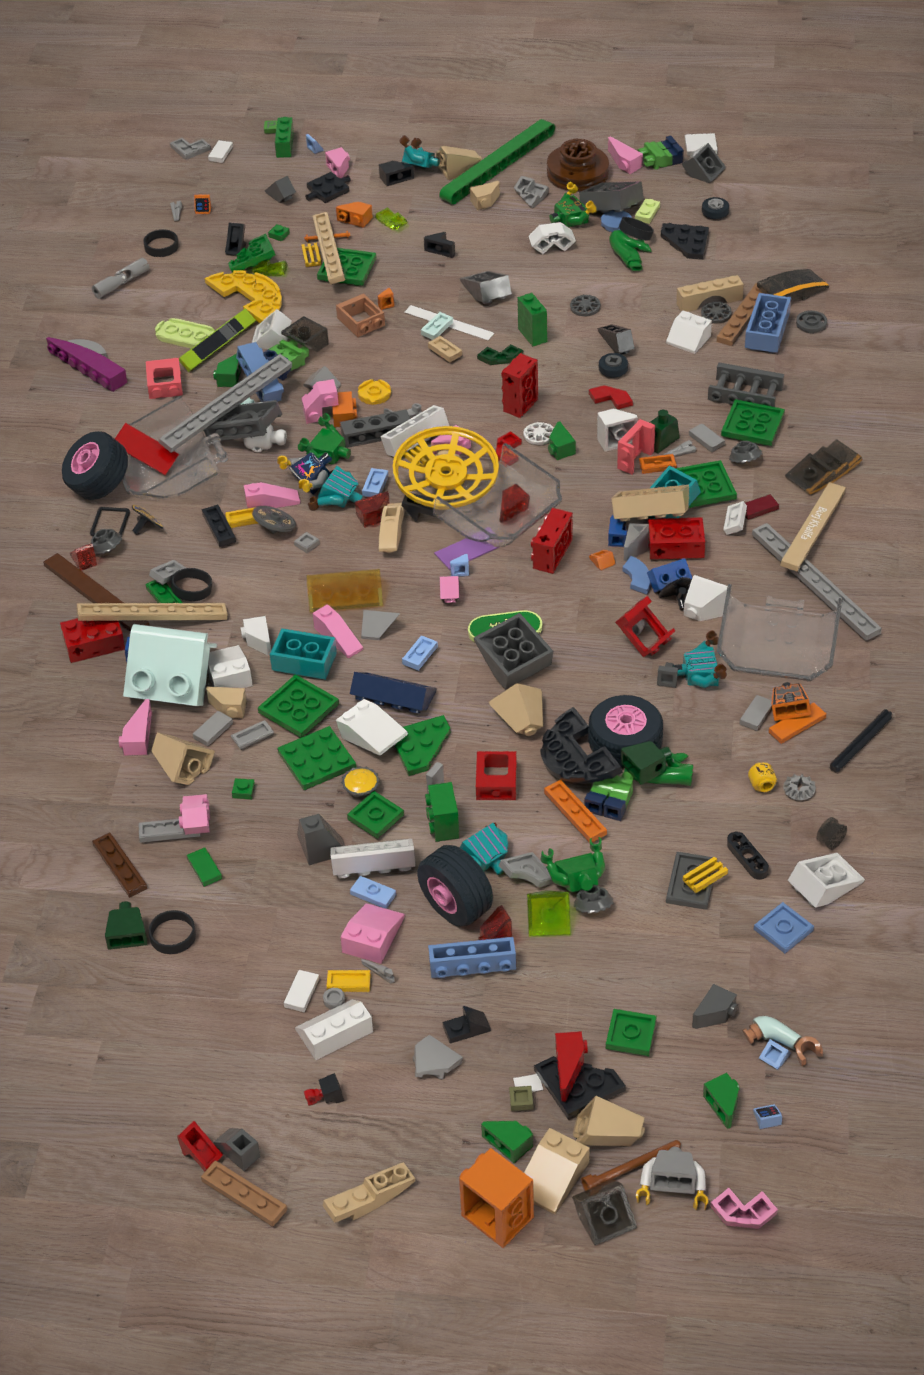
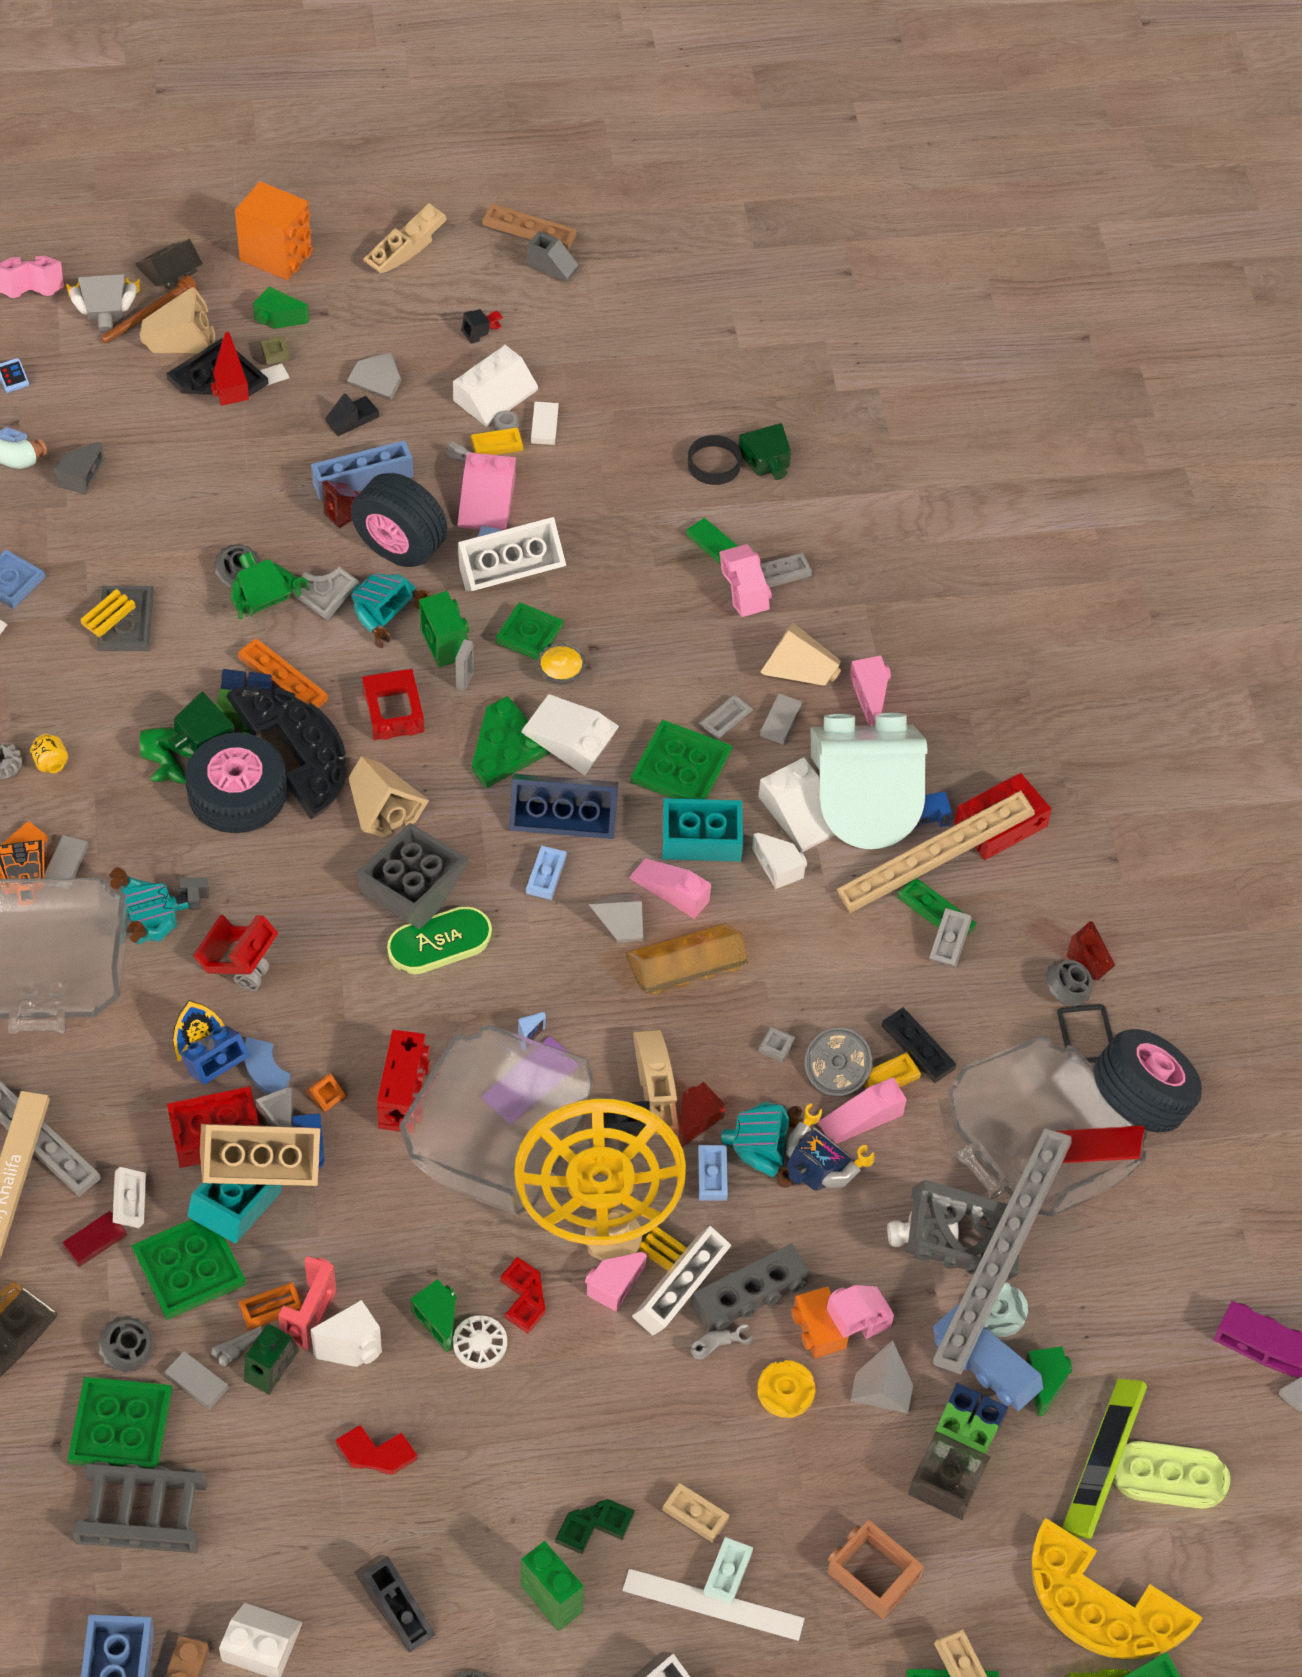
camera: 160 degrees right, 10 degrees up
reddish brown tile [43,553,150,632] -> none
reddish brown tile [92,833,148,898] -> none
black shield [132,505,163,535] -> none
coral window [146,358,183,399] -> none
black tyre [171,568,212,601] -> none
red slope [177,1121,223,1171] -> none
tan slope [206,687,247,718] -> none
green plate [232,778,255,800] -> none
white slope [252,309,292,349] -> none
green plate [277,726,357,790] -> none
green torso [297,413,351,465] -> none
dark grey slope [297,814,345,865] -> none
orange slope [377,288,394,310] -> none
bright pink slope [440,576,459,603] -> none
clear red slope [499,484,530,523] -> none
red piece [501,353,538,418] -> none
tan slope [524,1128,589,1214] -> none
clear neon green slope [527,890,571,936] -> none
black wheel [599,353,628,378] -> none
green plate [606,1009,657,1056] -> none
white slope [684,575,729,621] -> none
green slope [703,1072,740,1129] -> none
black beam [727,831,769,880] -> none

